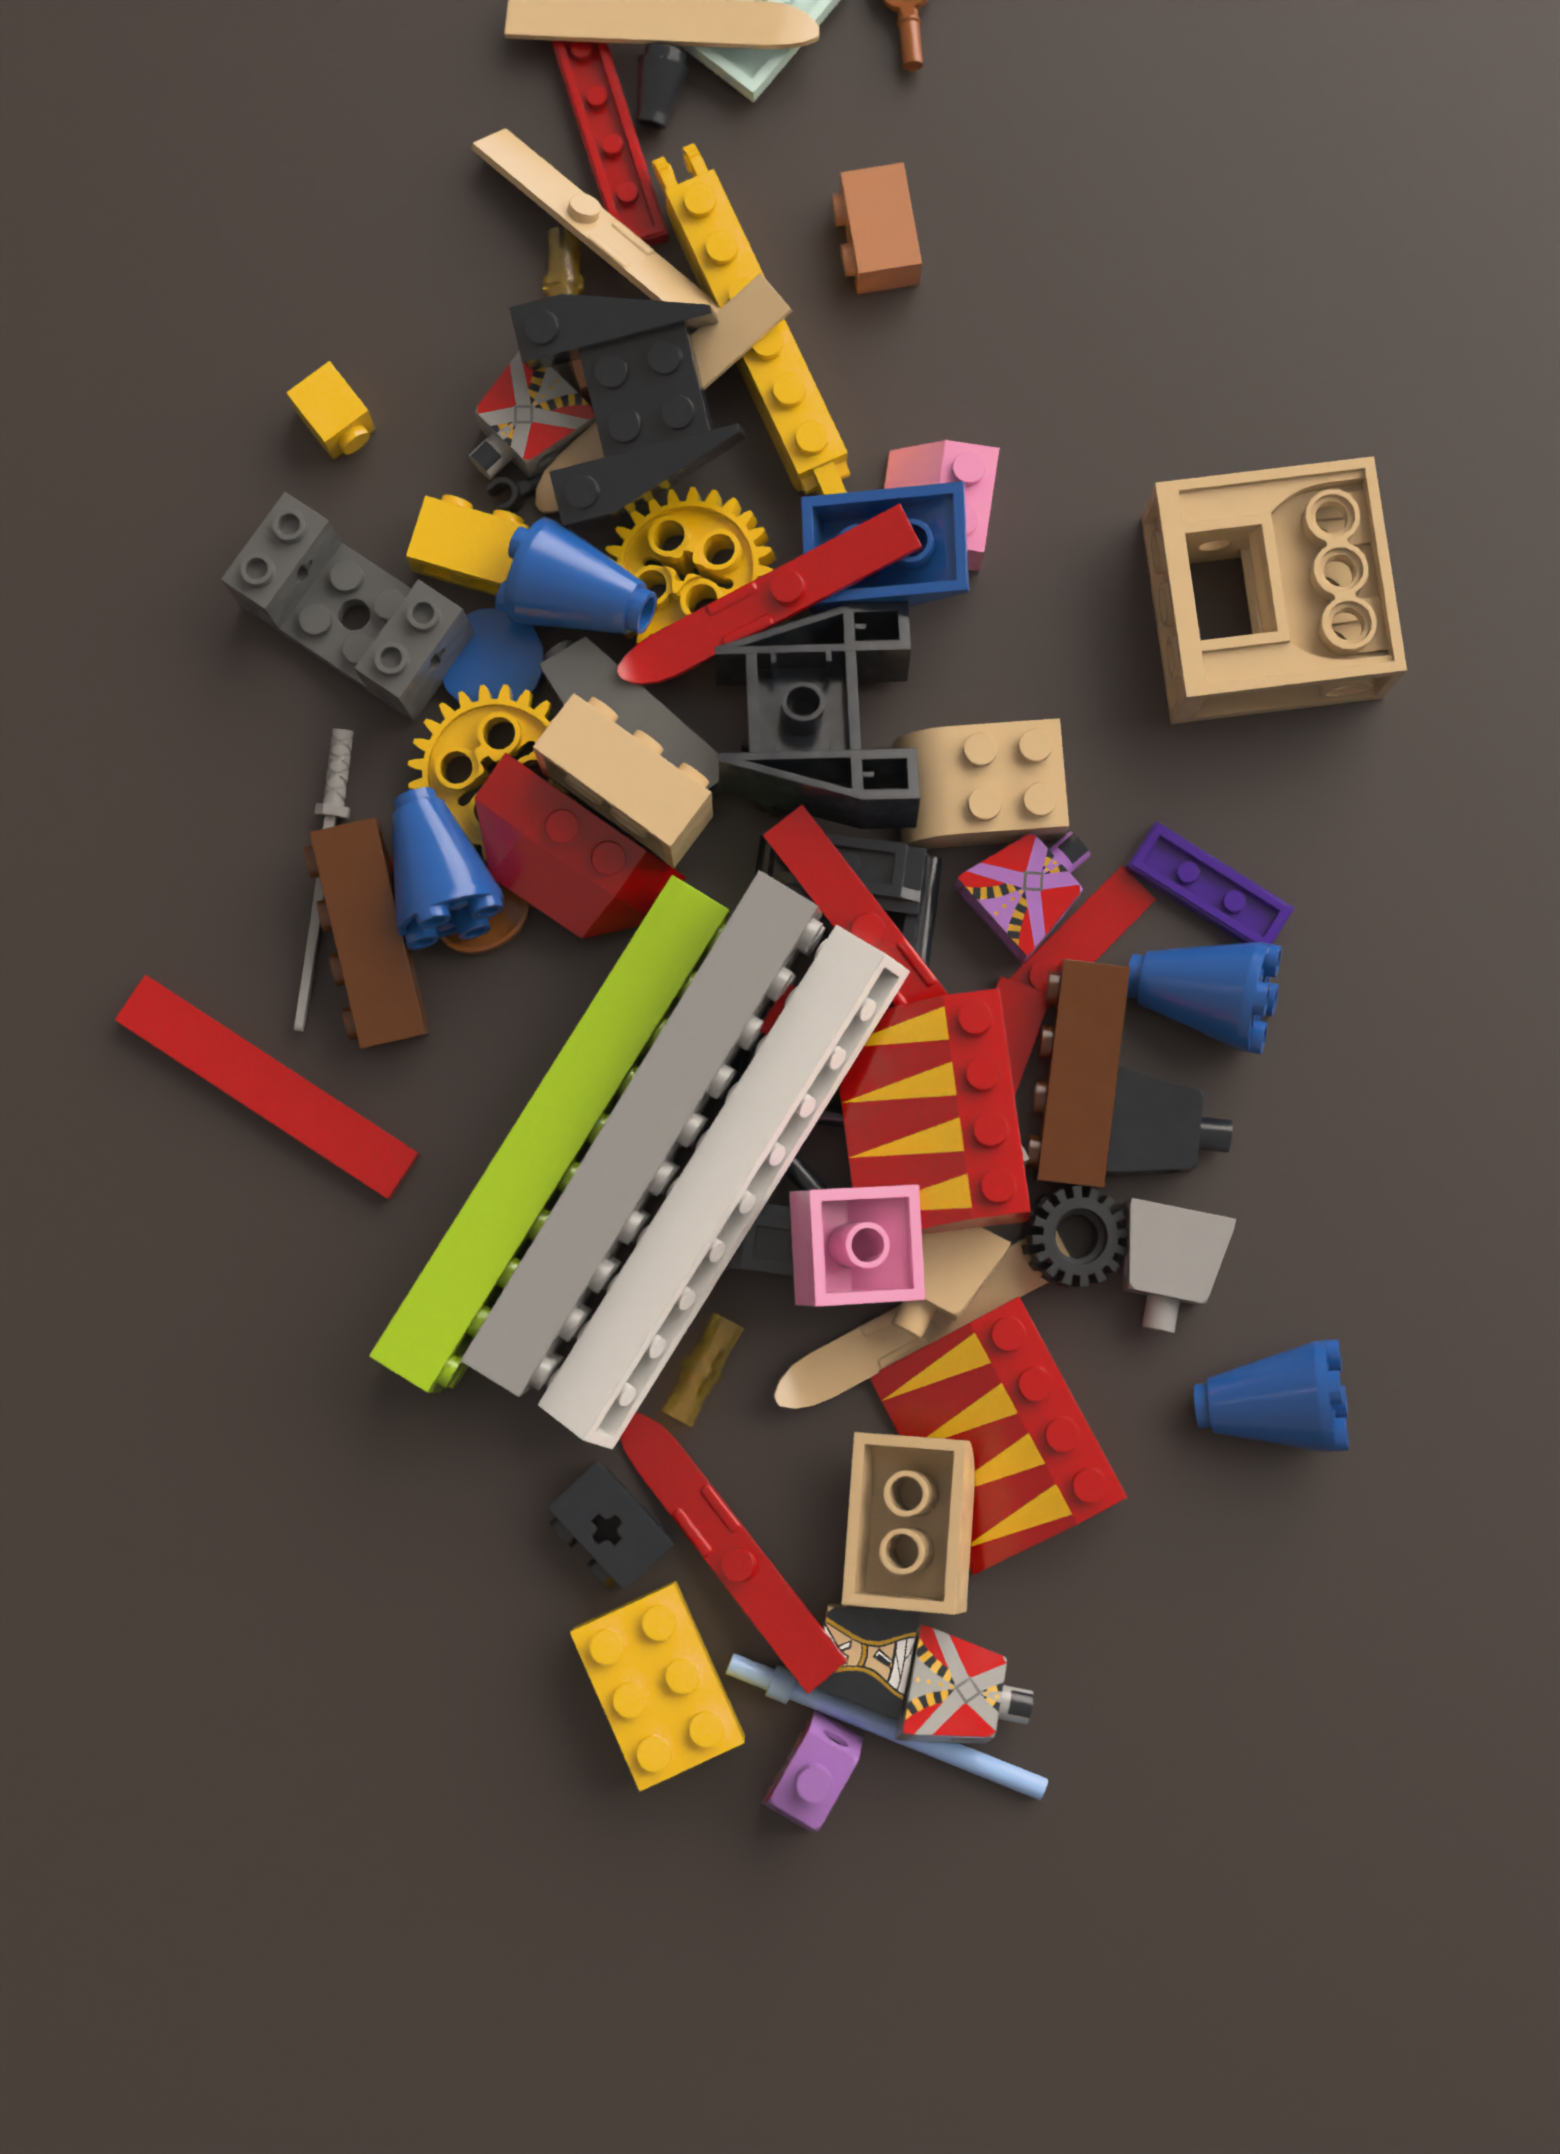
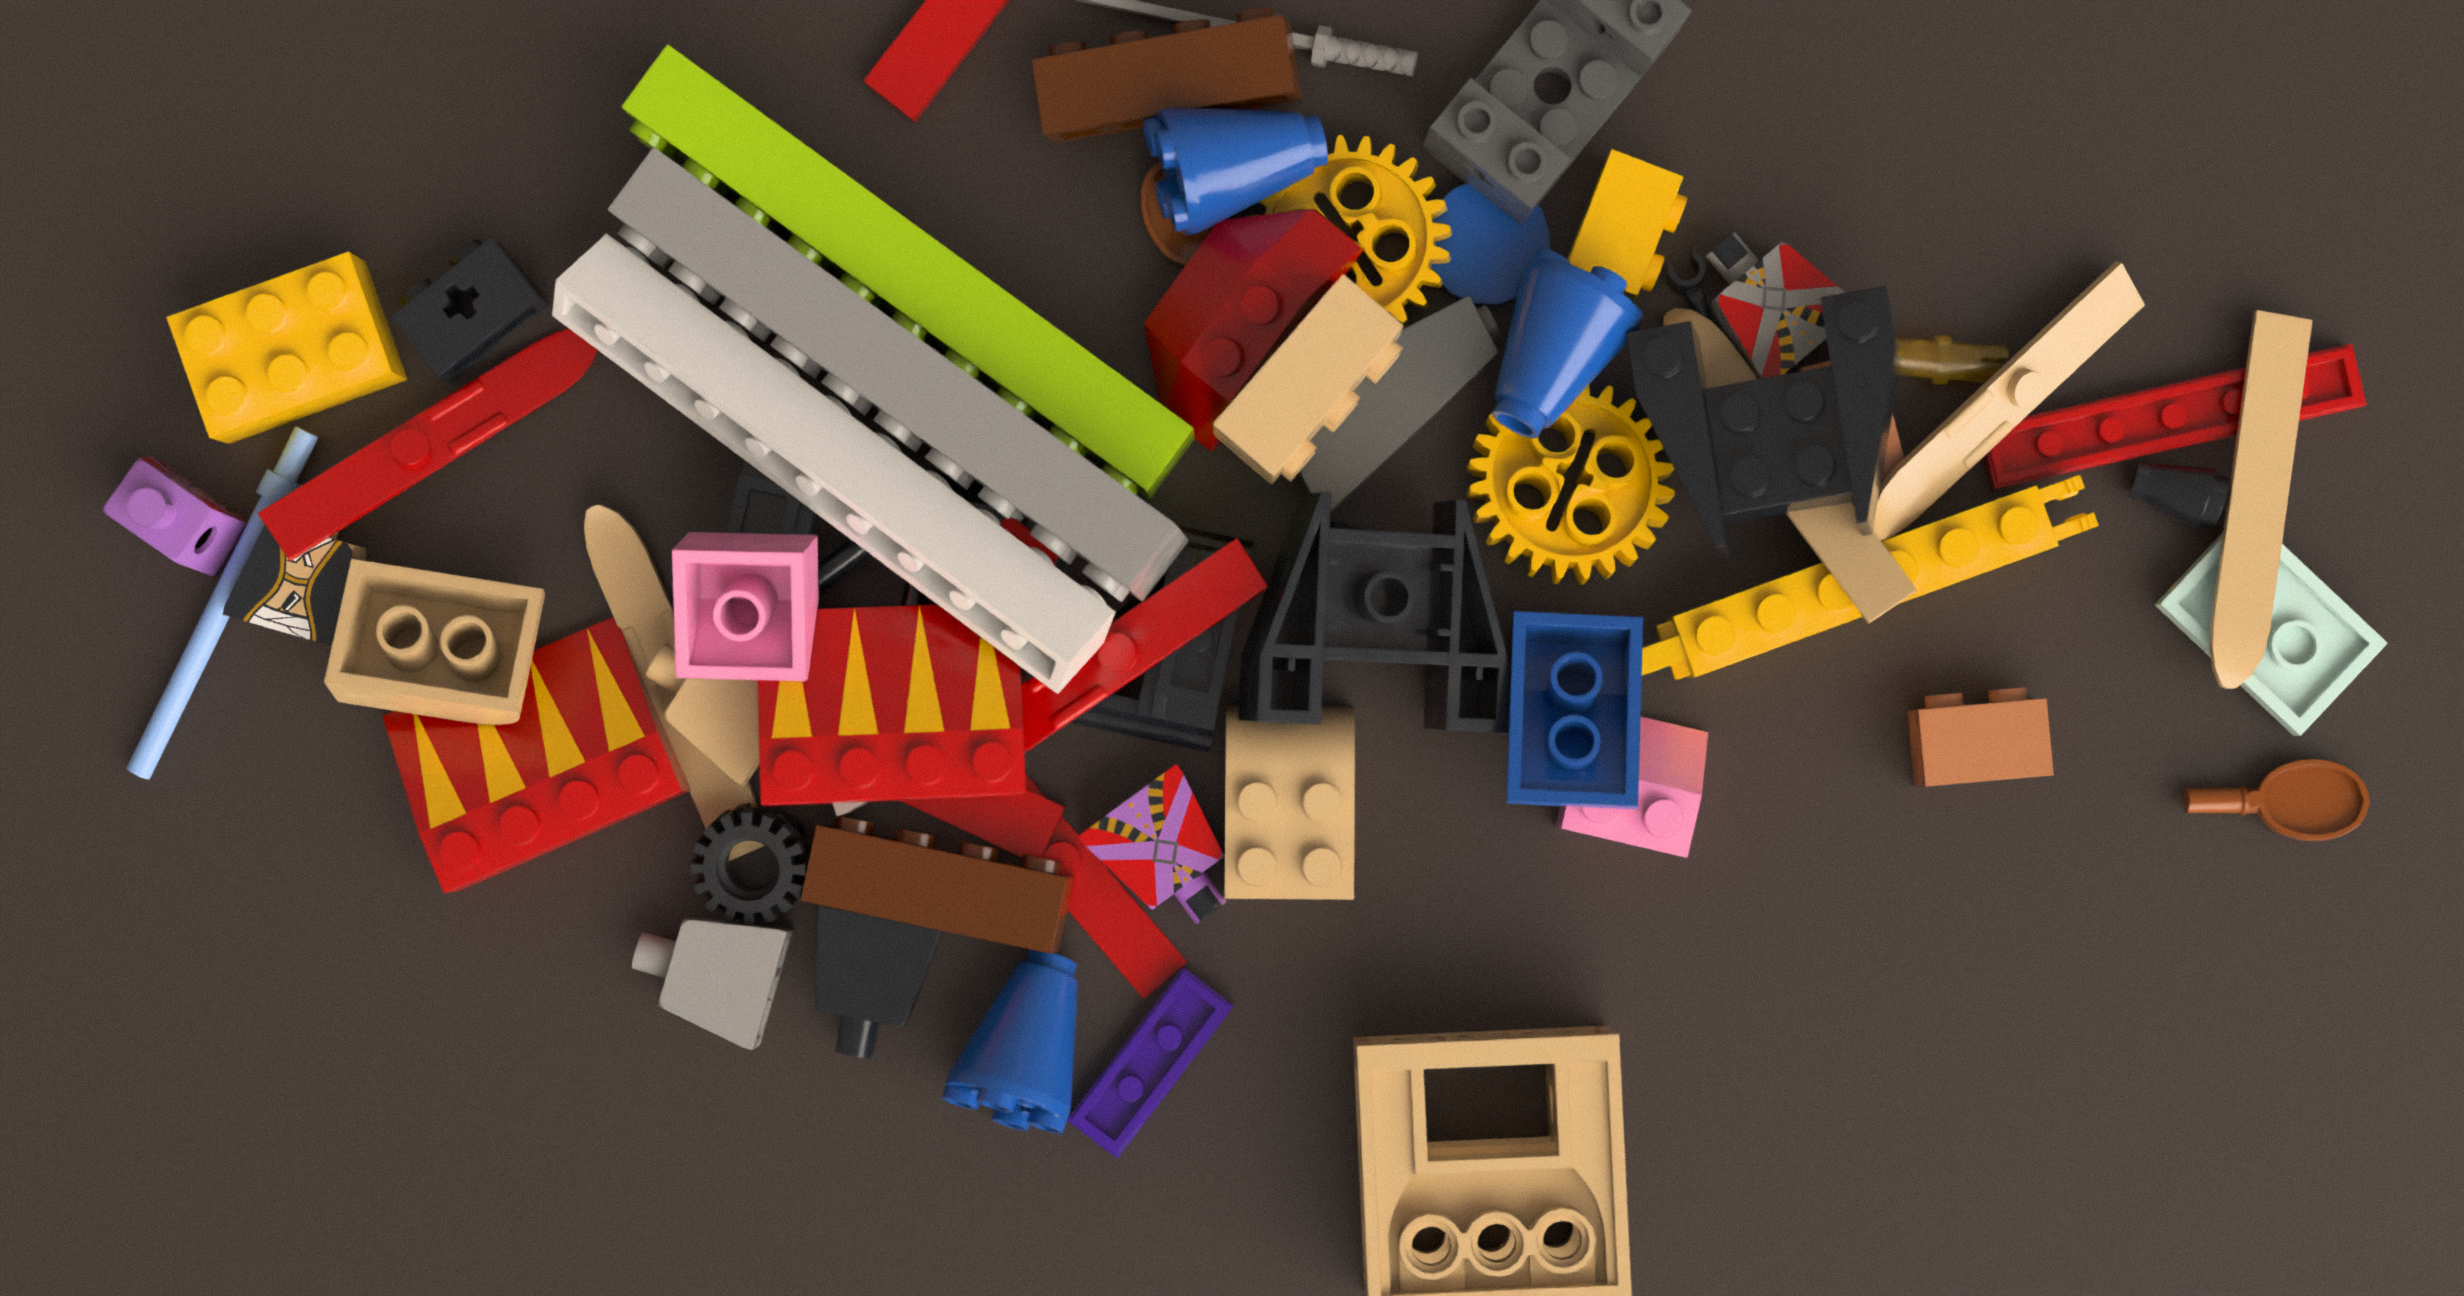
camera: 95 degrees right, 5 degrees up
yellow brick [286,361,376,460] -> none
red piece [617,503,923,685] -> none
clear yellow pin [661,1312,744,1427] -> none
torso [894,1625,1034,1744] -> none
blue cone [1194,1339,1349,1452] -> none

